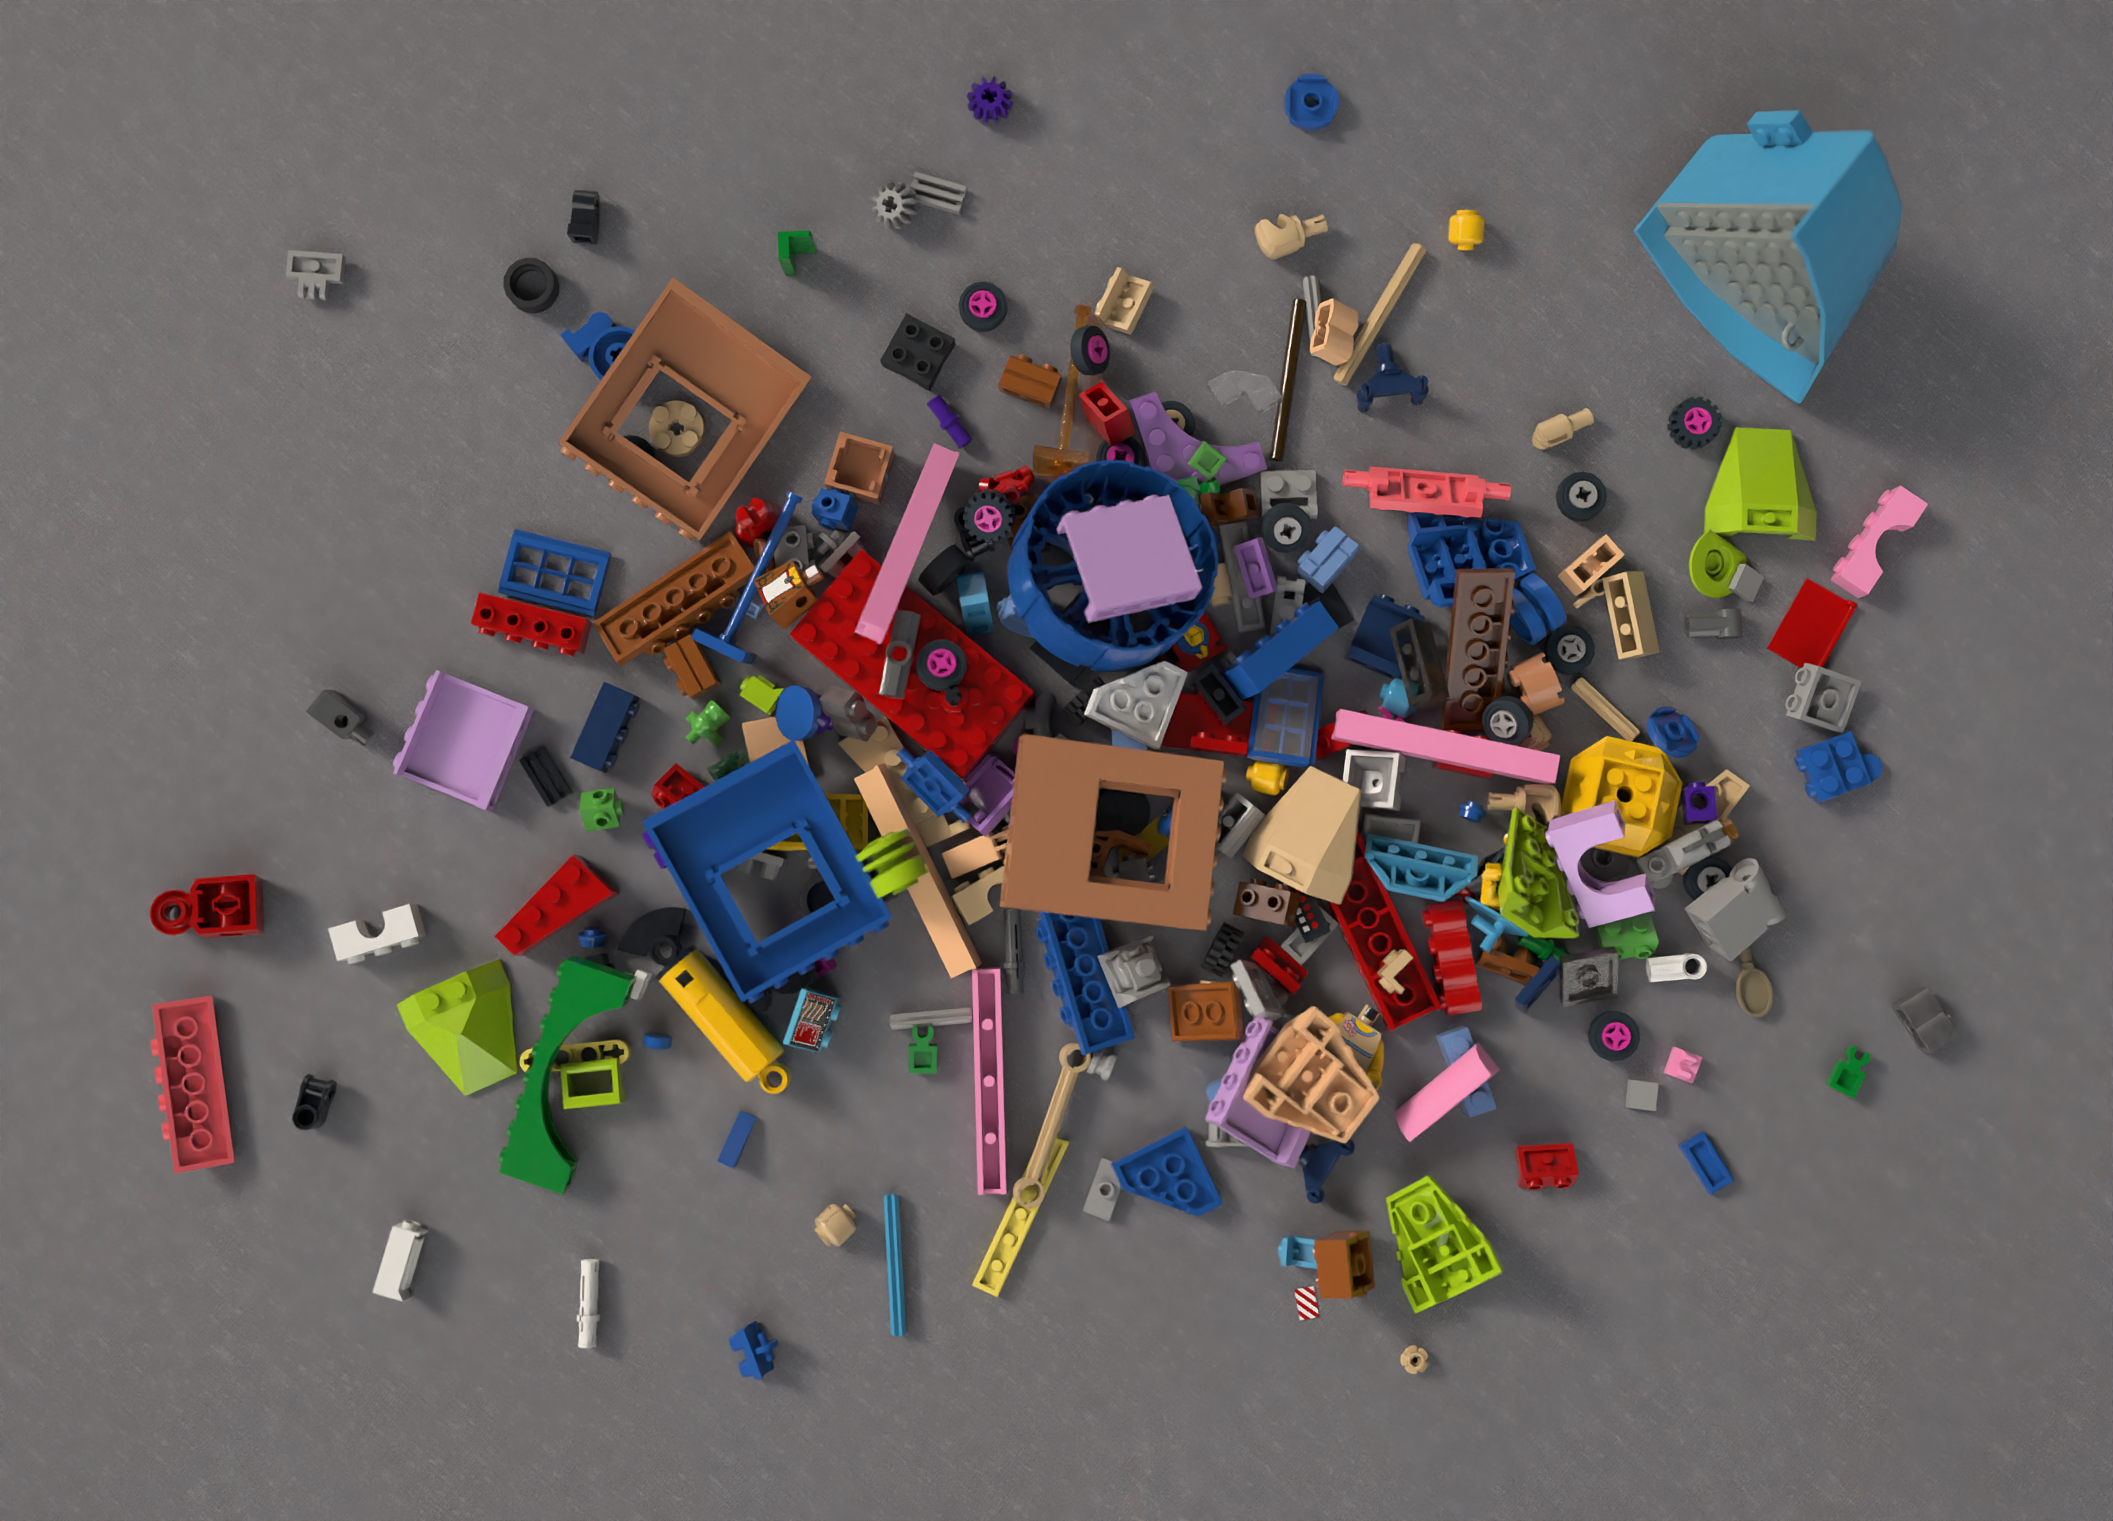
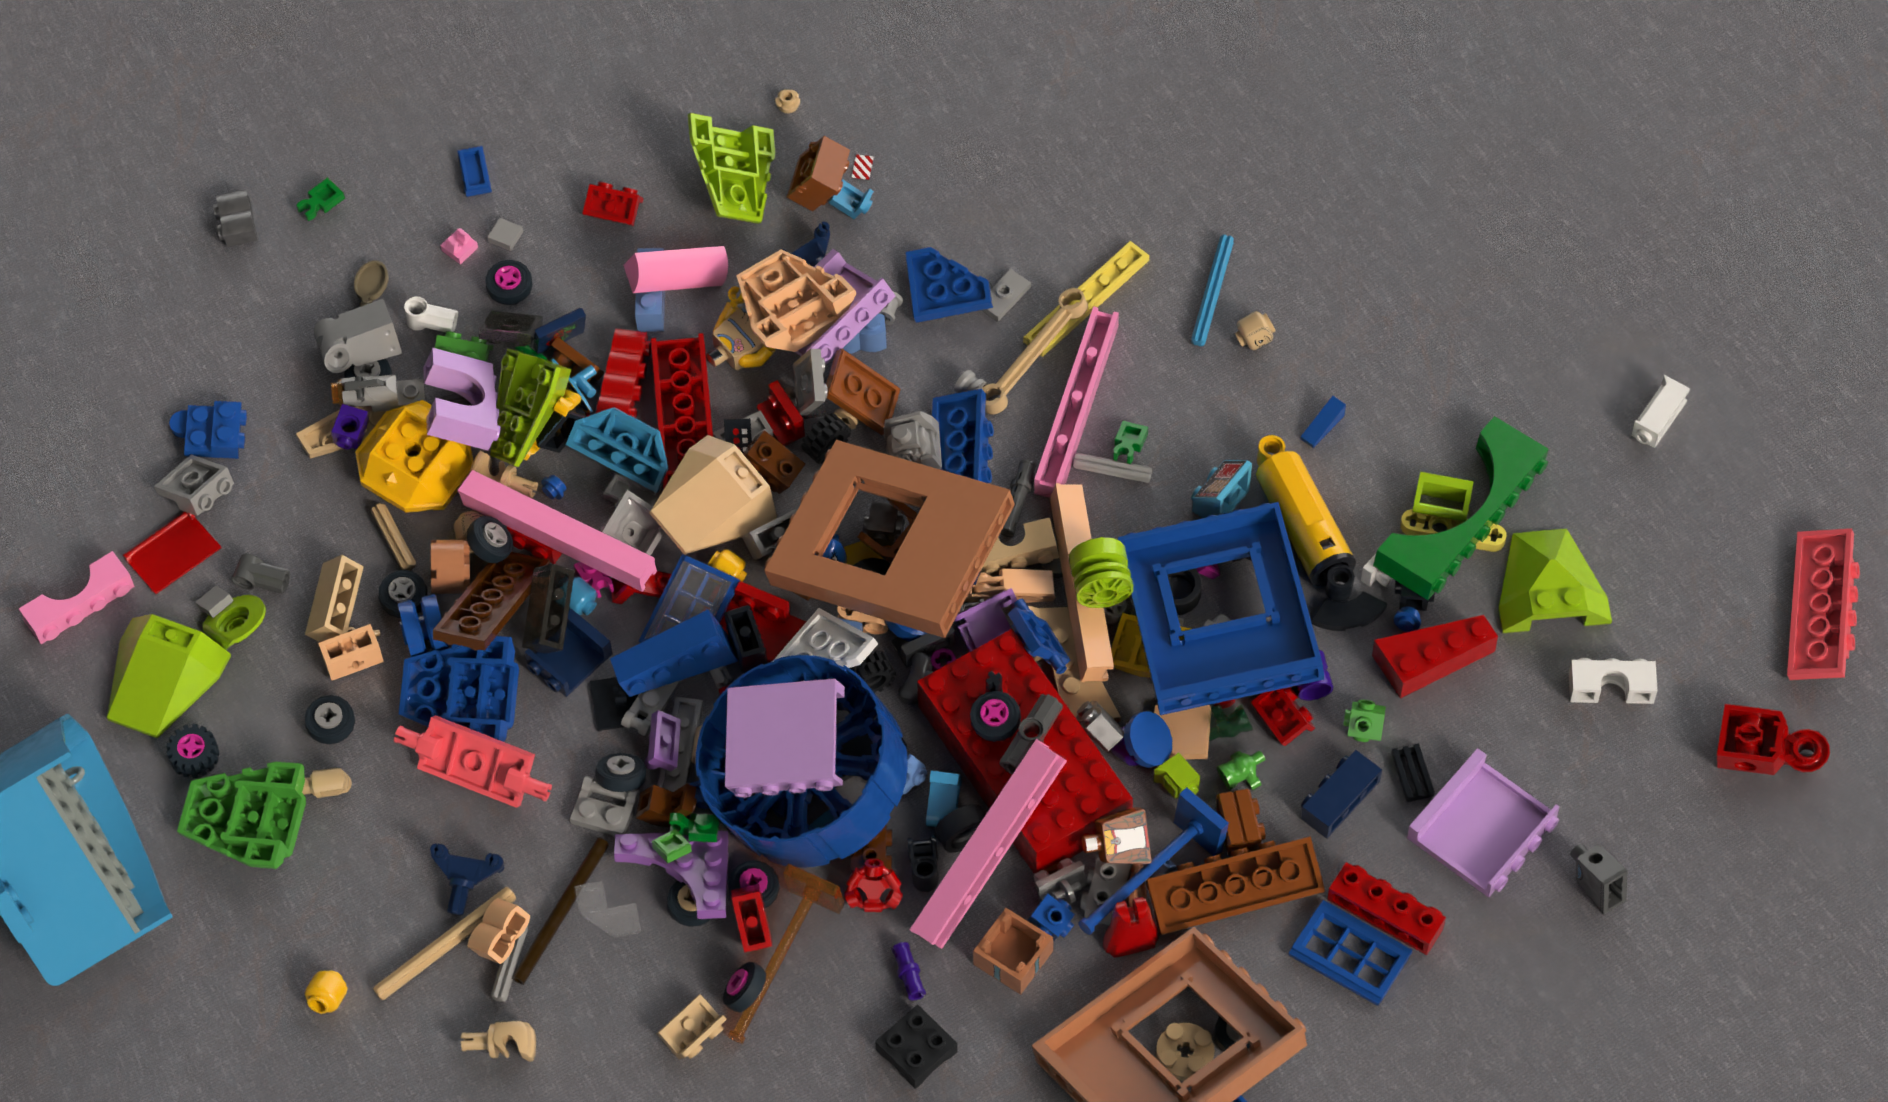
camera: 160 degrees left, 25 degrees down
black piece [292,1074,337,1130] -> none
white pin [577,1259,600,1348] -> none
blue tile [643,1032,673,1050] -> none
blue hips [728,1321,779,1380] -> none
black wheel [958,282,1008,332] -> none
black wheel [963,488,1015,543] -> none
dark orange brick [998,354,1062,410] -> none
medium blue brick [1297,526,1360,593] -> none
tan bracket [1377,949,1413,994] -> none
blue tile [1647,706,1699,758] -> none
none -> bright green wedge [177,762,306,869]

